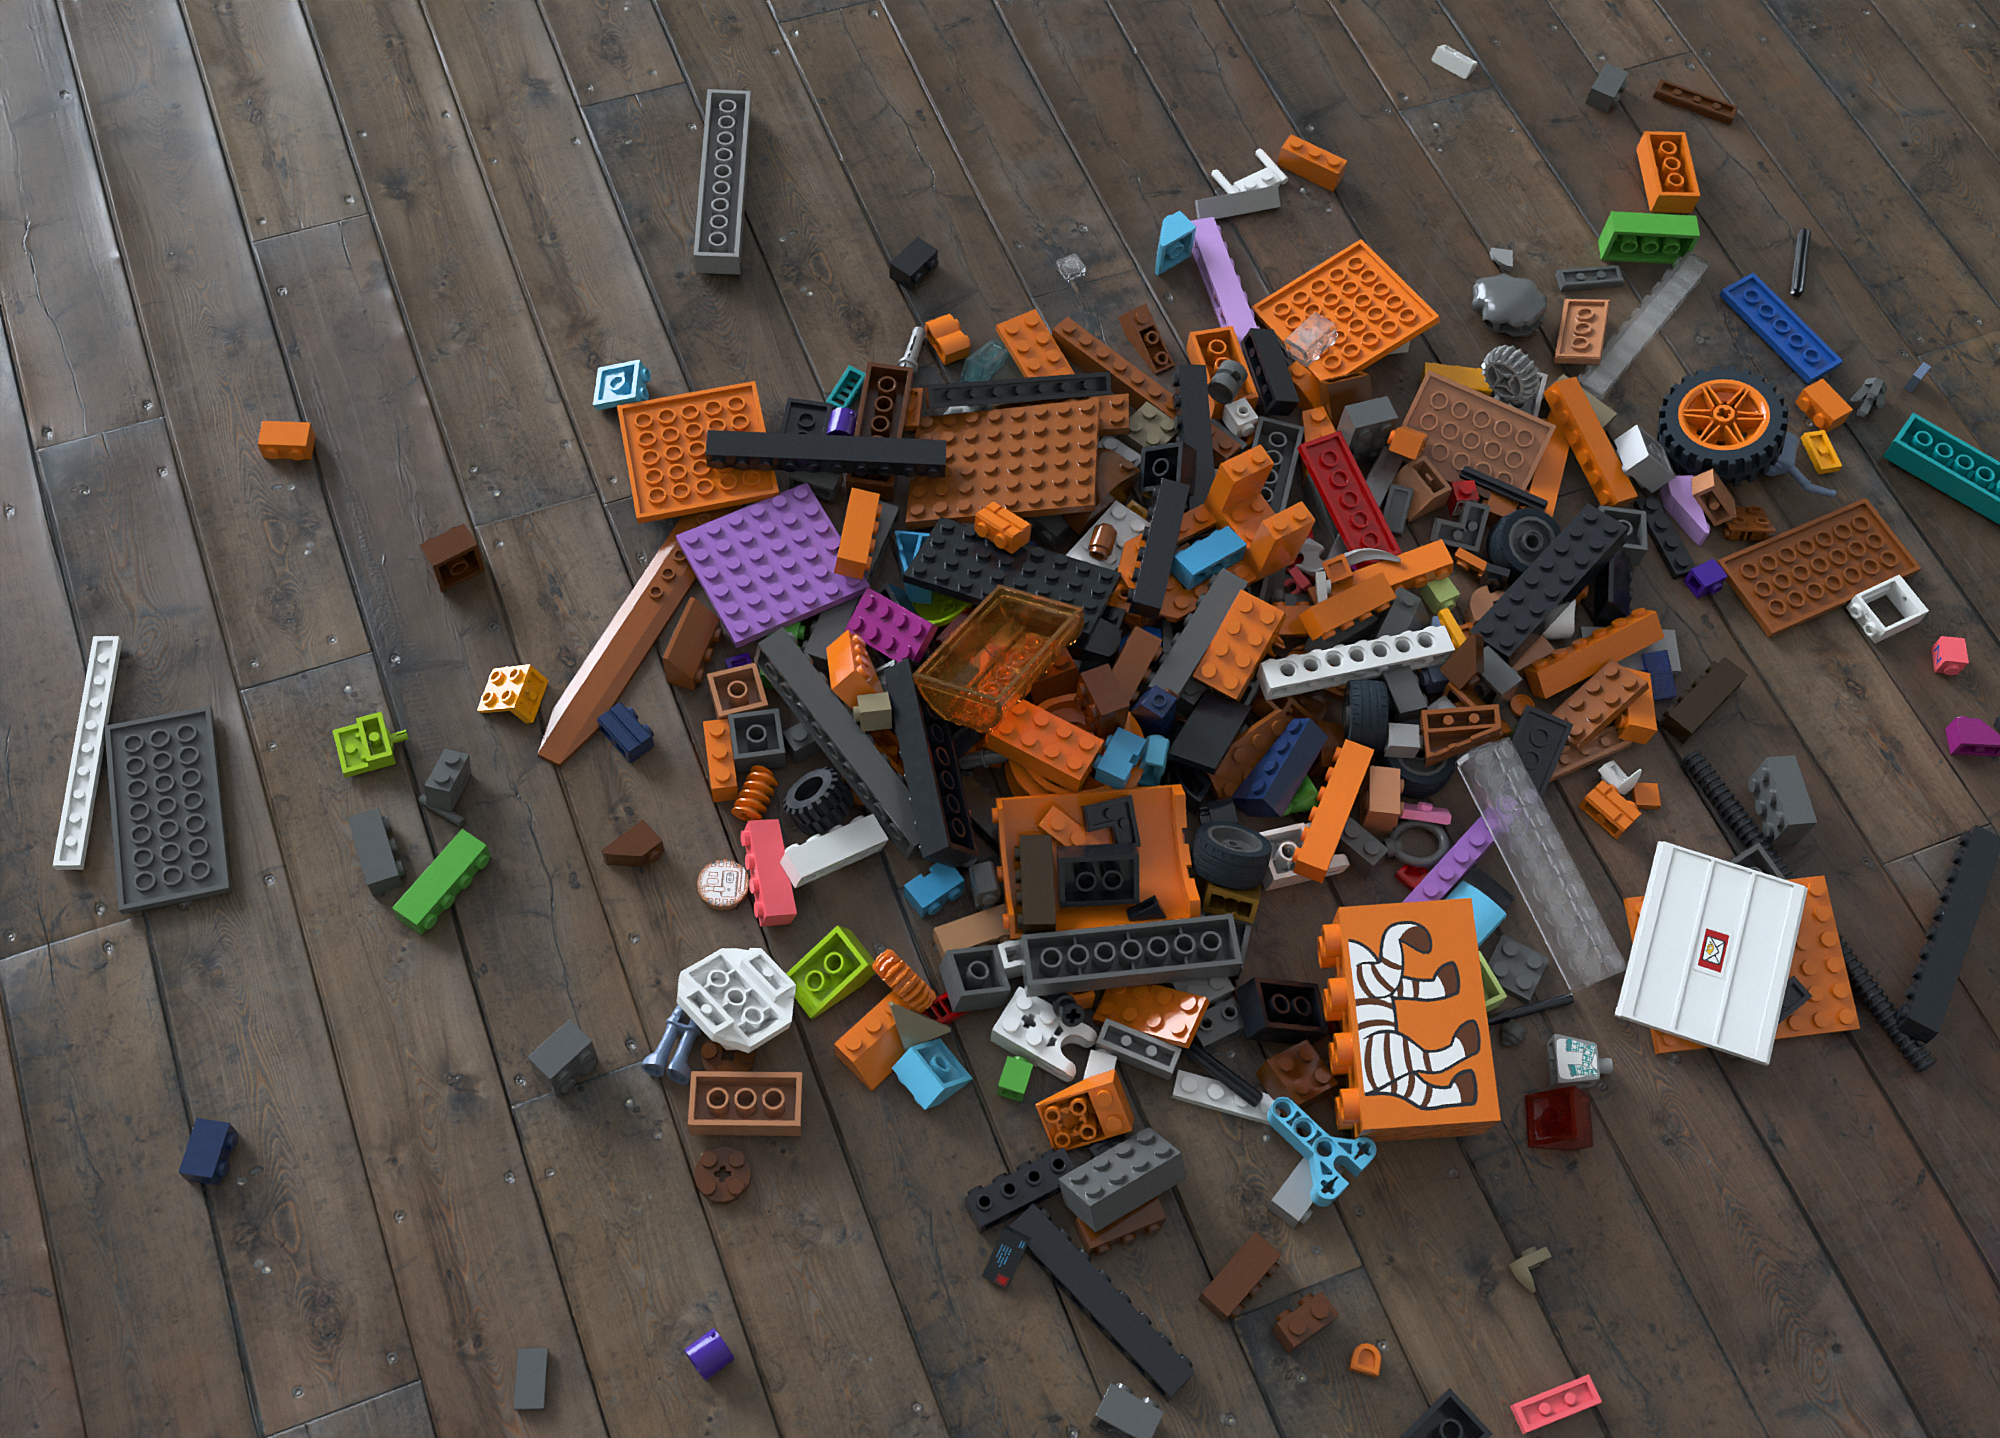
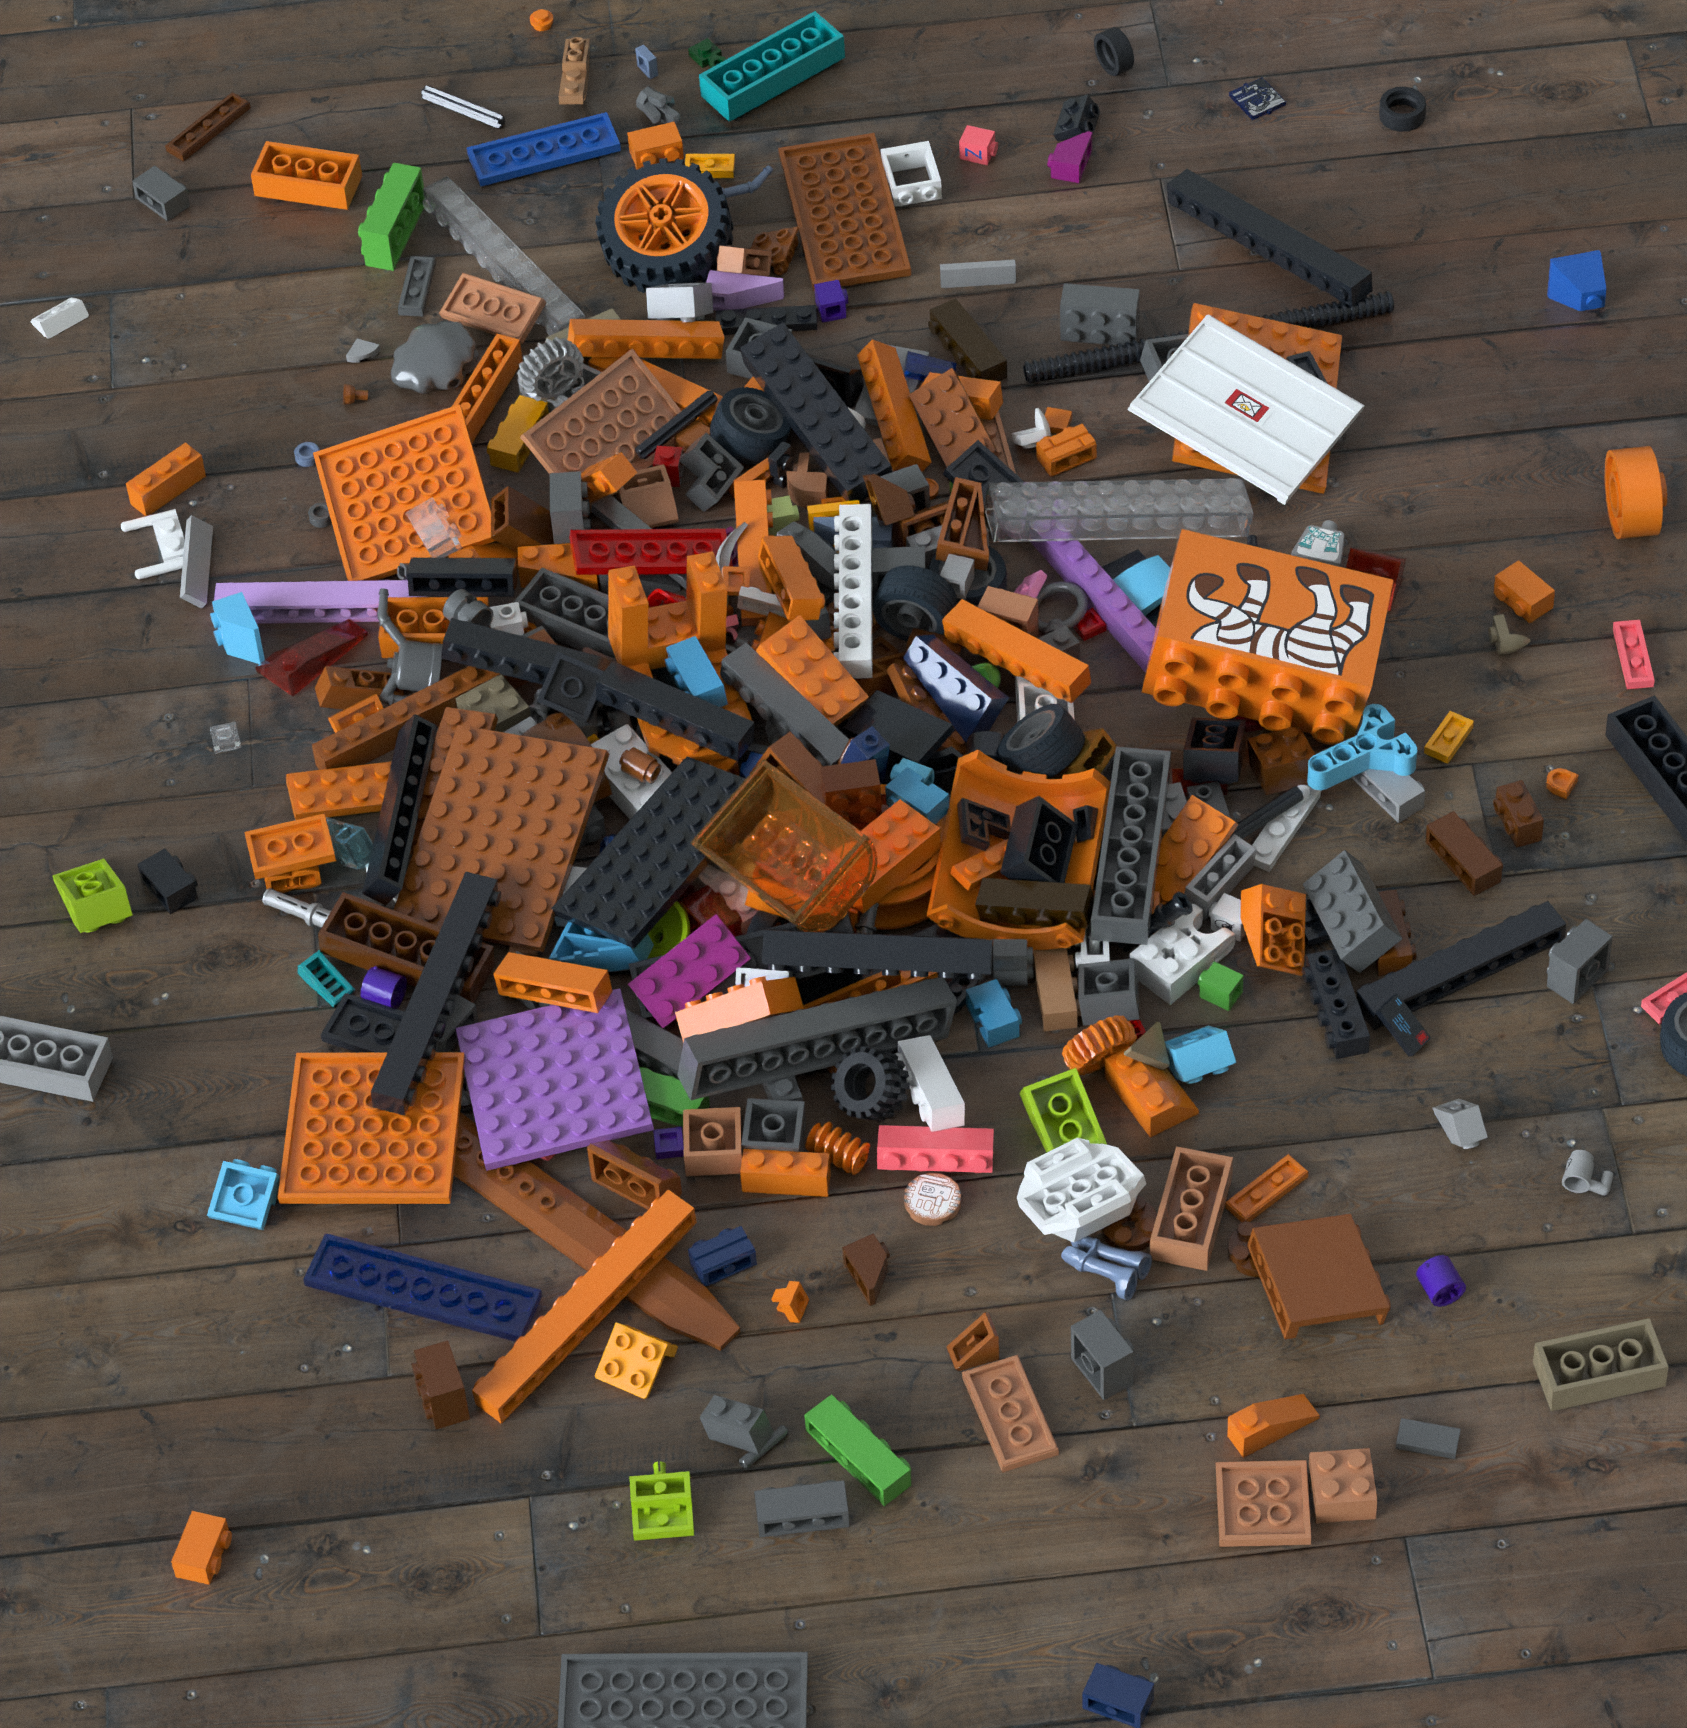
camera: 65 degrees left, 10 degrees down
dark tan brick [853,692,892,732] -> none
orange brick [974,501,1031,554] -> none
dark grey tile [1383,484,1414,535] -> none
none -> lime slope [53,859,133,933]
none -> orange plate [244,813,336,880]
none -> clear red wedge [255,619,368,696]
none -> sand blue tile [294,442,320,467]
none -> clear blue plate [303,1233,542,1342]
none -> orange plate [328,694,384,733]
none -> dark orange piece [343,384,368,405]
none -> dark grey piece [377,588,443,706]
none -> orange brick [452,334,523,443]
none -> orange brick [472,1190,697,1424]
none -> orange plate [530,9,554,31]
none -> medium nougat slope [558,37,590,104]
none -> dark green plate [688,38,727,68]
none -> orange tile [771,1281,809,1323]
none -> light grey tile [940,259,1016,288]
none -> dark orange slope [947,1312,999,1371]
none -> nougat tile [962,1355,1059,1473]
none -> nougat plate [1215,1460,1311,1547]
none -> orange tile [1225,1154,1308,1222]
none -> orange slope [1227,1394,1320,1458]
none -> dark orange panel [1247,1214,1391,1339]
none -> nougat brick [1308,1448,1377,1524]
none -> light orange plate [1424,711,1474,764]
none -> light grey slope [1433,1098,1488,1149]
none -> orange brick [1494,560,1555,623]
none -> orange piece [1605,446,1667,539]

